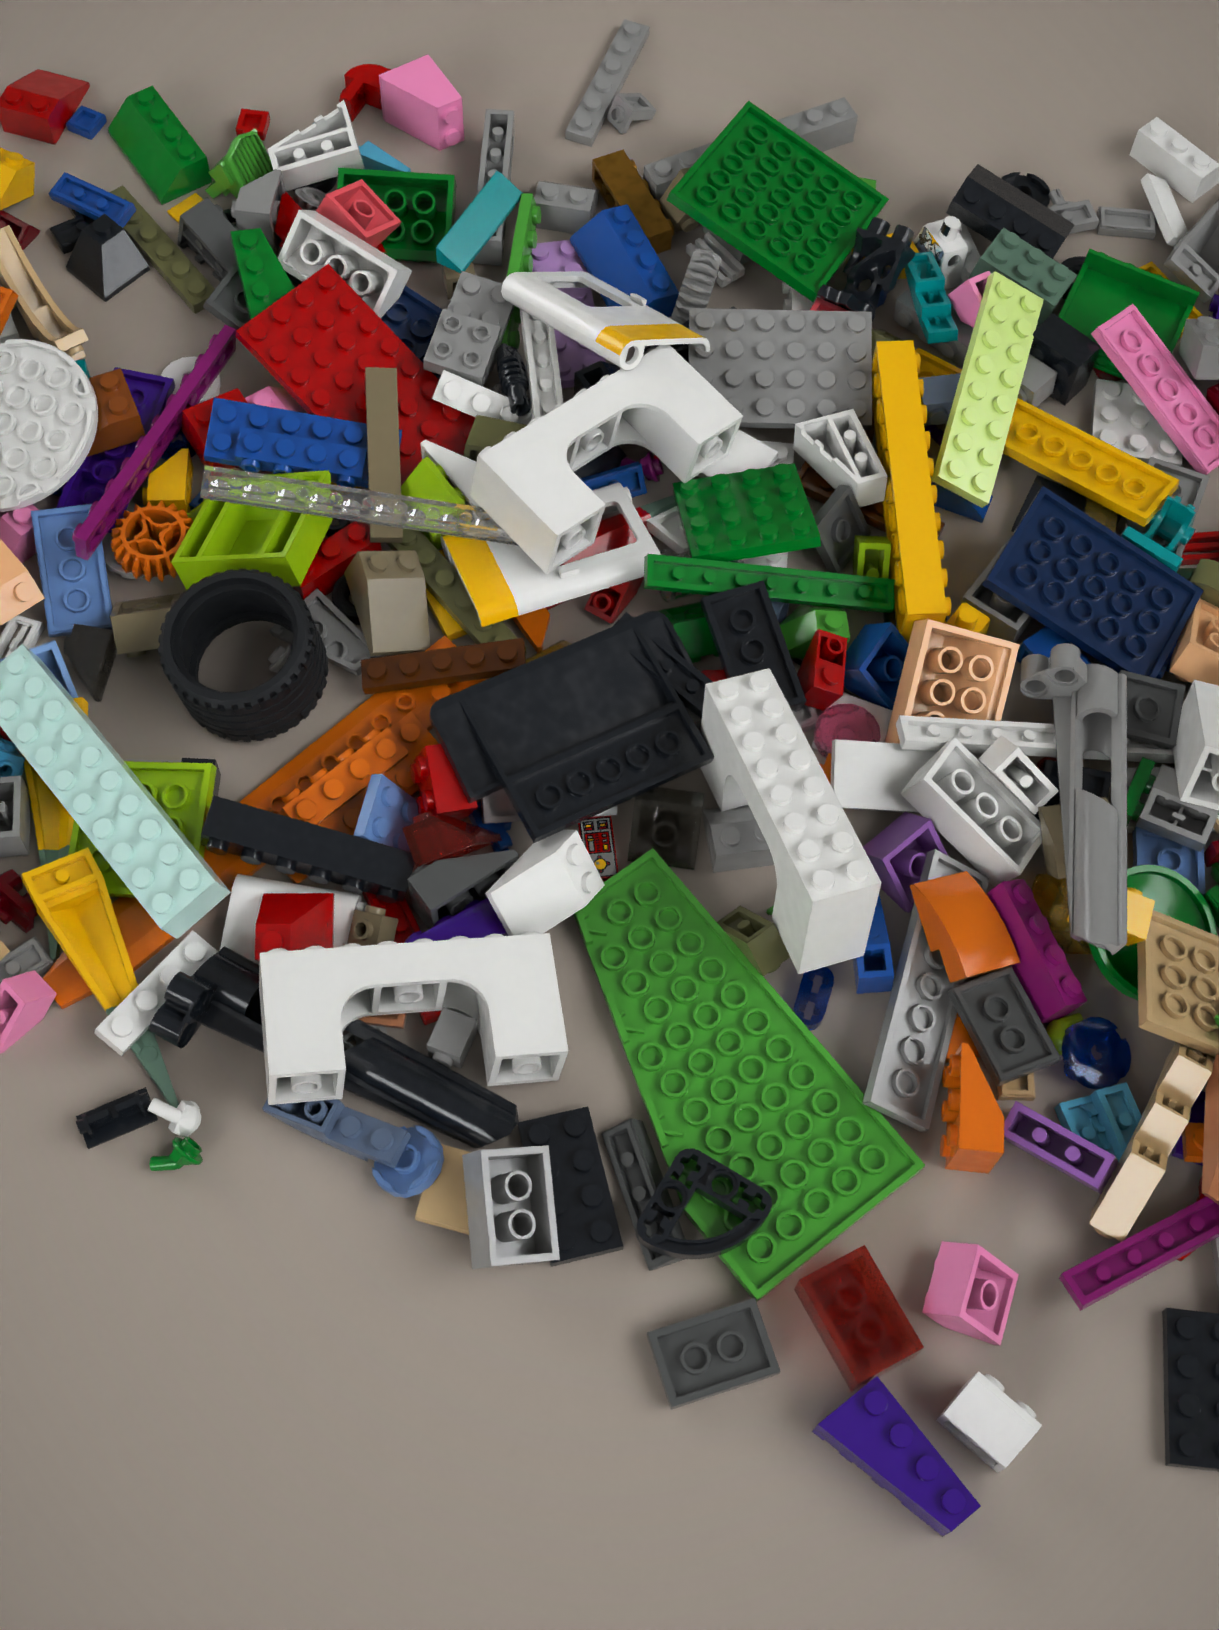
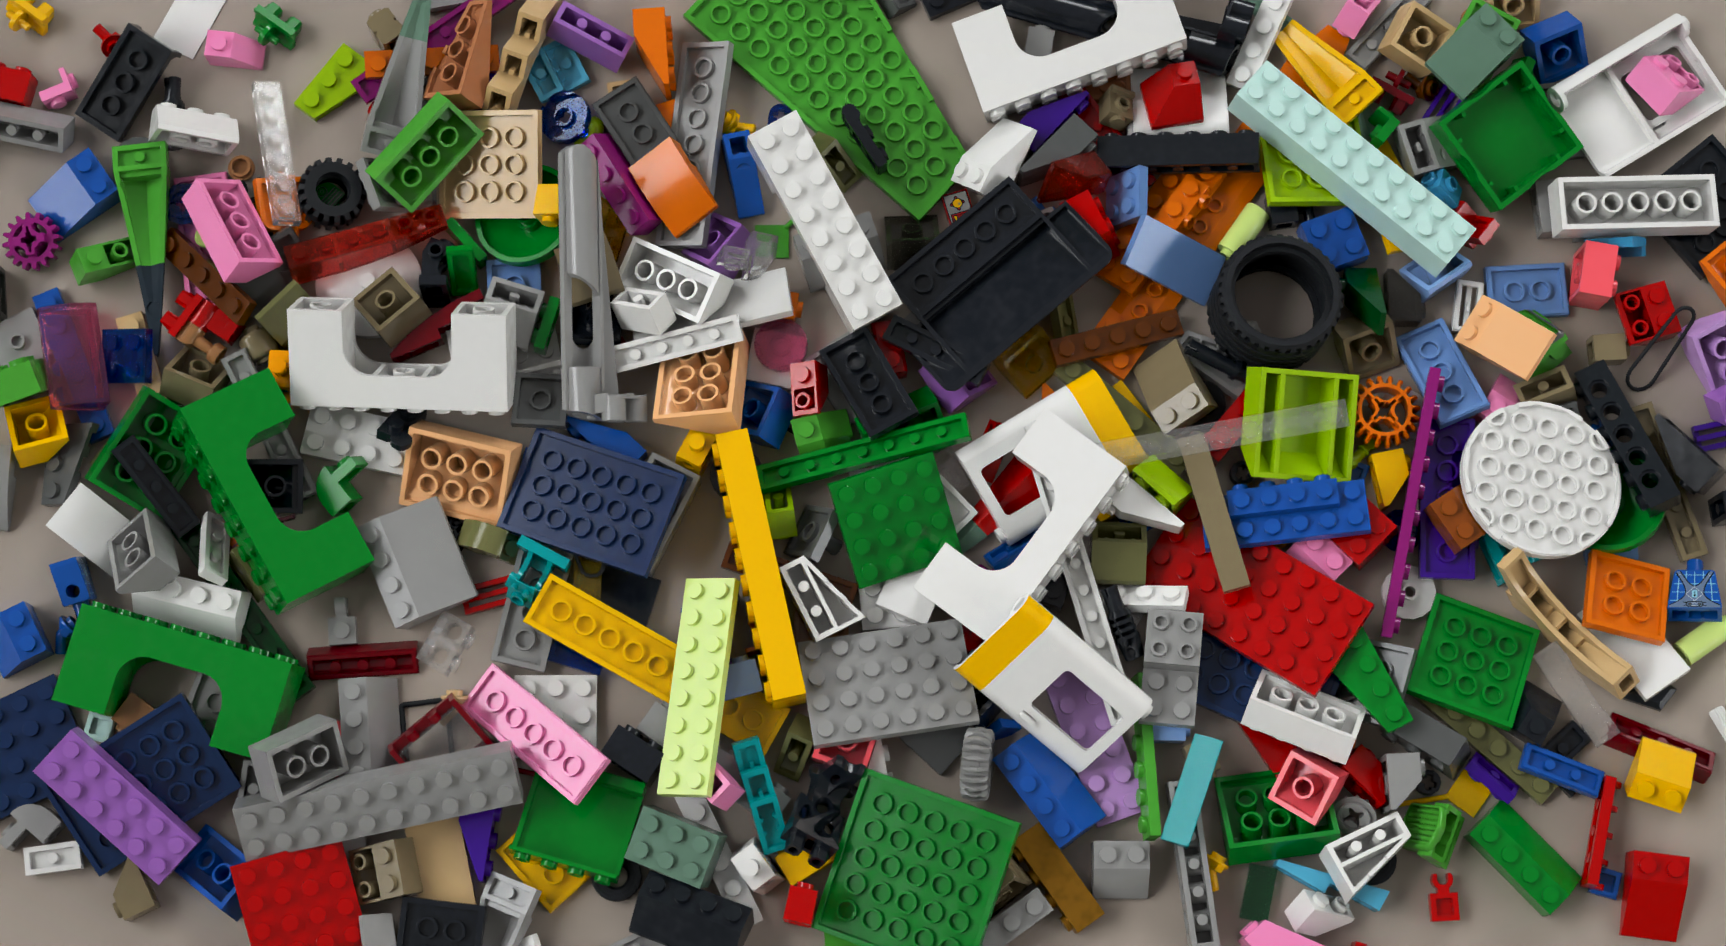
camera: 170 degrees right, 15 degrees up
none -> clear brick [716,231,779,281]
none -> yellow plate [722,109,756,134]
none -> red arch [783,881,818,928]
none -> black hinge [841,103,889,175]
none -> medium blue tile [1120,214,1226,306]
none -> black pin [1184,338,1247,384]
none -> yellow plate [1207,851,1229,892]
none -> yellowish green brick [1218,203,1270,260]
none -> clear green tile [1239,863,1278,922]
none -> white slope [1284,889,1355,937]
none -> blue brick [1296,207,1370,273]
none -> dark green slope [1339,267,1387,335]
none -> green bracket [1368,106,1400,149]
none -> green plate [1406,593,1540,731]
none -> dark purple plate [1464,751,1520,804]
none -> clear slope [1533,641,1620,748]
none -> red hinge [1580,775,1622,891]

